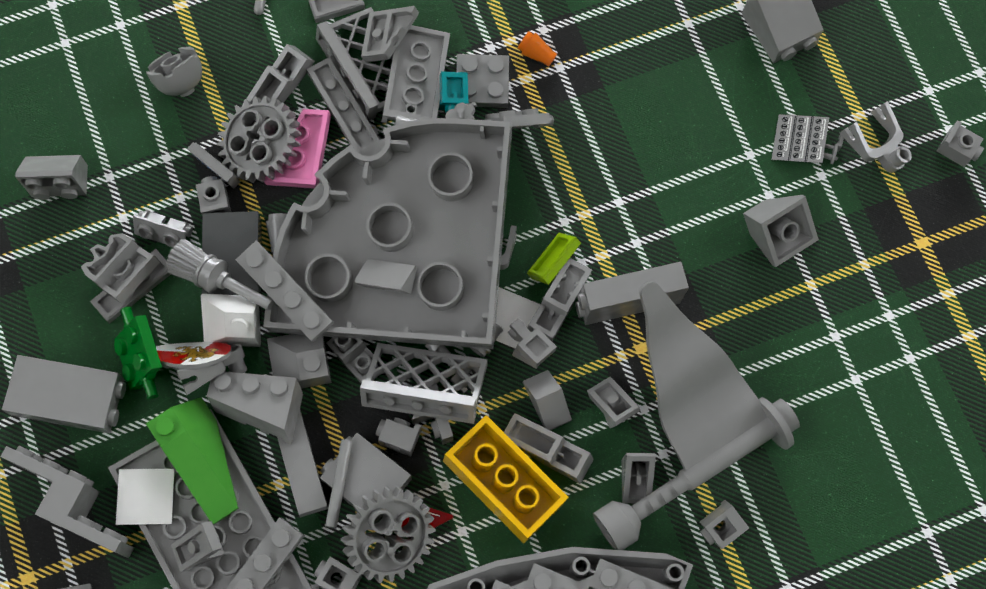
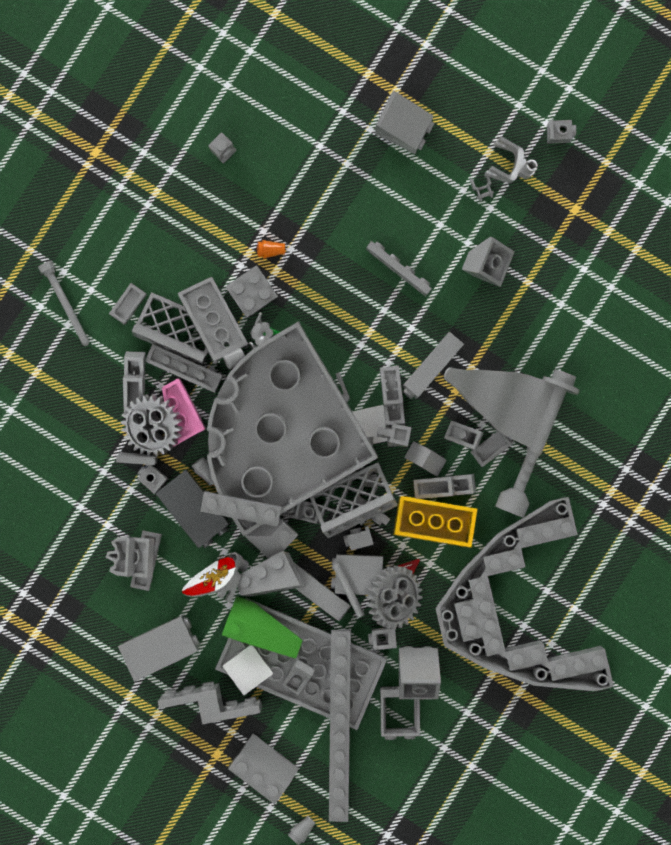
camera: 30 degrees left, 15 degrees up
light grey slope [15,155,88,200] -> none
green plate [114,306,162,400] -> none
light grey hinge [133,210,193,247] -> none
light grey cylinder [146,47,202,97] -> none
light grey piece [166,239,274,310] -> none
white slope [201,294,261,347] -> none
light grey slope [354,259,417,294] -> none
light grey wing [361,6,419,62] -> none
teal bracket [438,71,469,113] -> none
light grey plate [485,108,554,129] -> none
lime tile [527,232,581,285] -> none
light grey slope [621,453,656,504] -> none
light grey brick [700,500,749,549] -> none
light grey sticker [771,114,829,163] -> none
none -> light grey plate [366,241,431,297]
none -> light grey tile [470,431,512,467]

